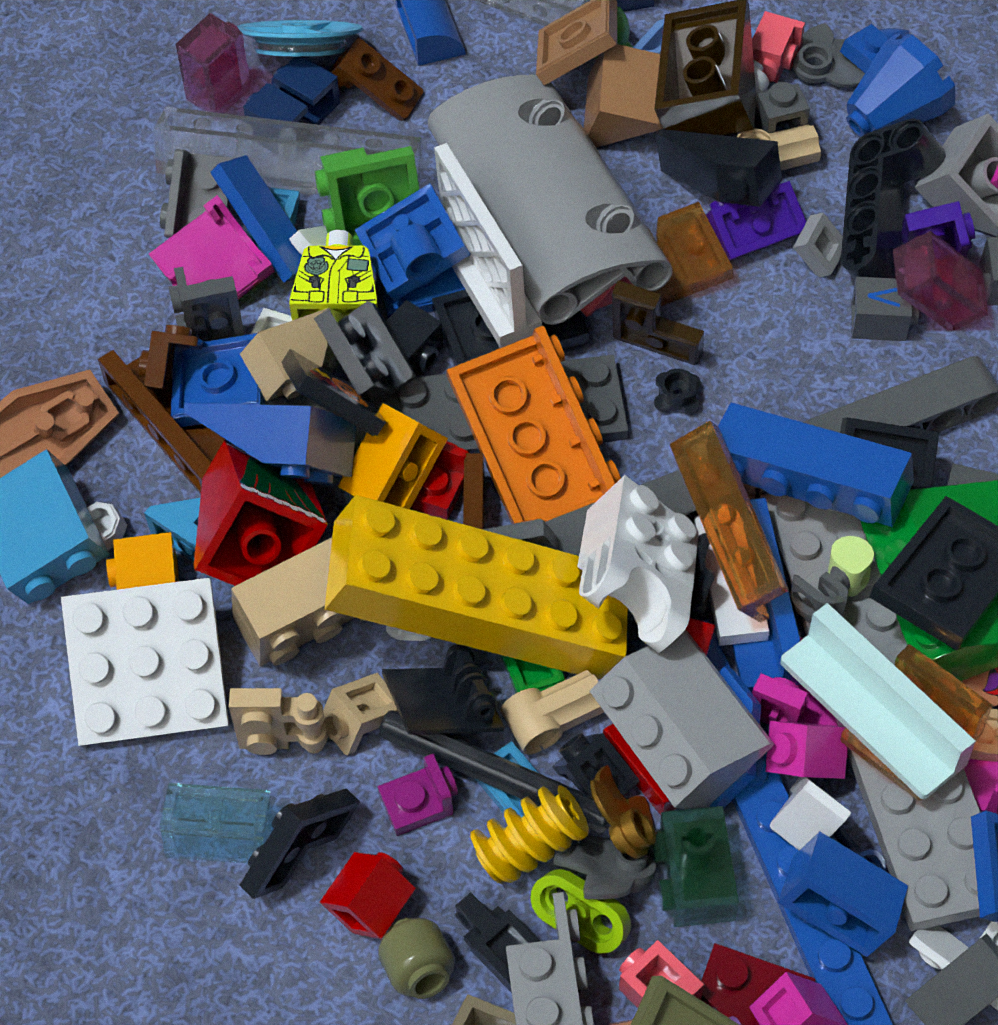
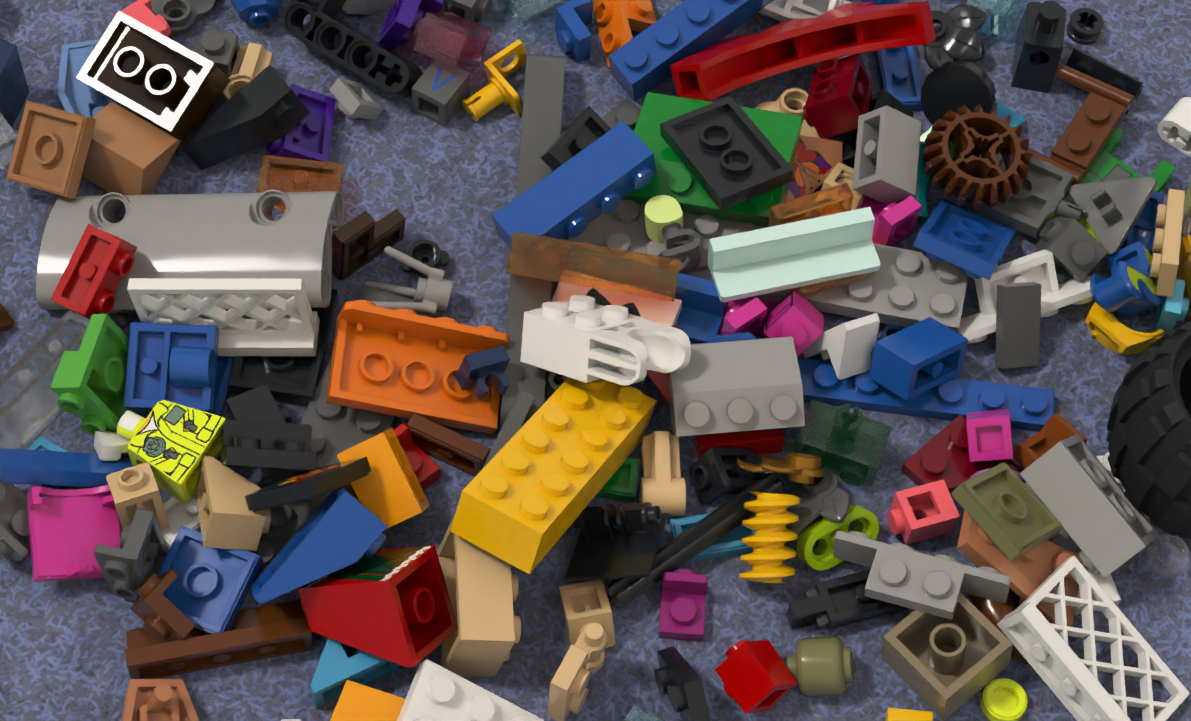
camera: 70 degrees left, 0 degrees up
none -> red bracket [50,224,137,319]
none -> tan bracket [106,463,170,530]
none -> light grey plant [364,246,452,315]
none -> dark blue tile [455,345,510,401]
none -> yellow bracket [462,39,526,122]

